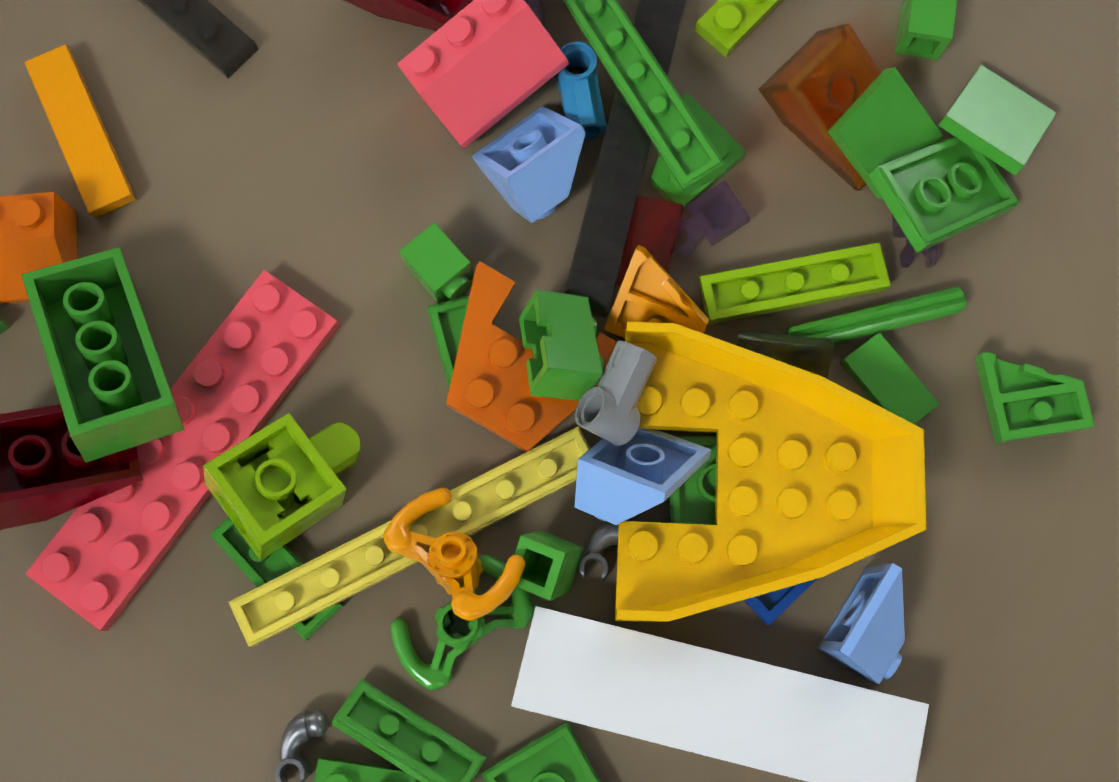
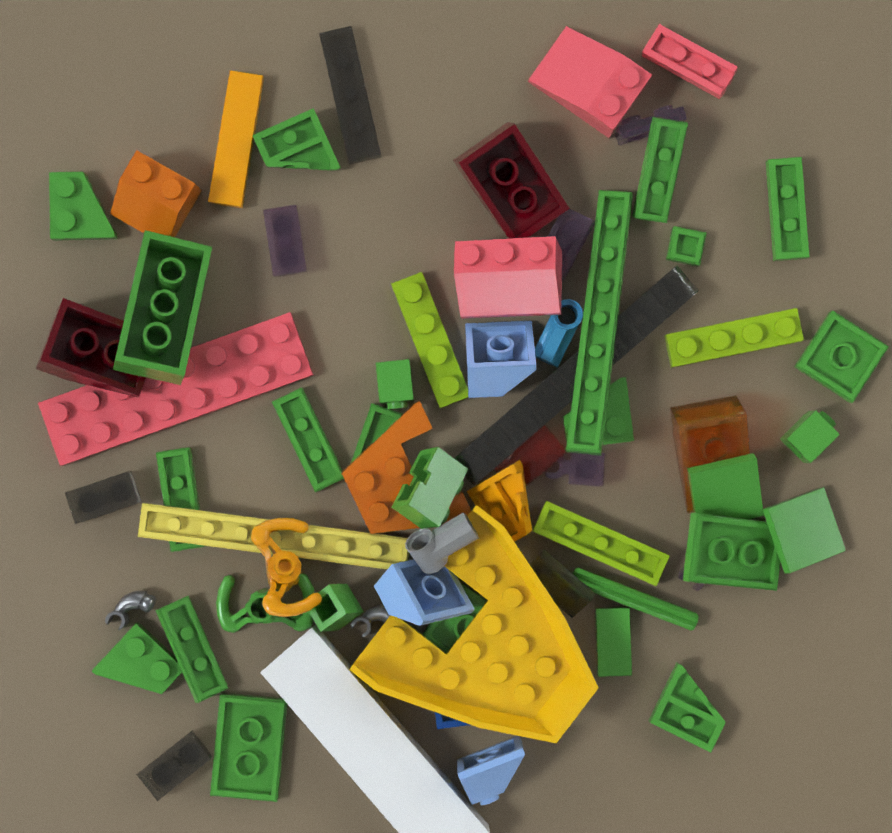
camera: 40 degrees right, 10 degrees up
lime brick [203,413,361,561] -> none
none -> clear smoke plate [65,471,142,524]
none -> bright green wing [252,108,341,171]
none -> clear purple plate [263,205,307,277]
none -> bright green tile [272,387,344,492]
none -> lime plate [391,272,468,408]

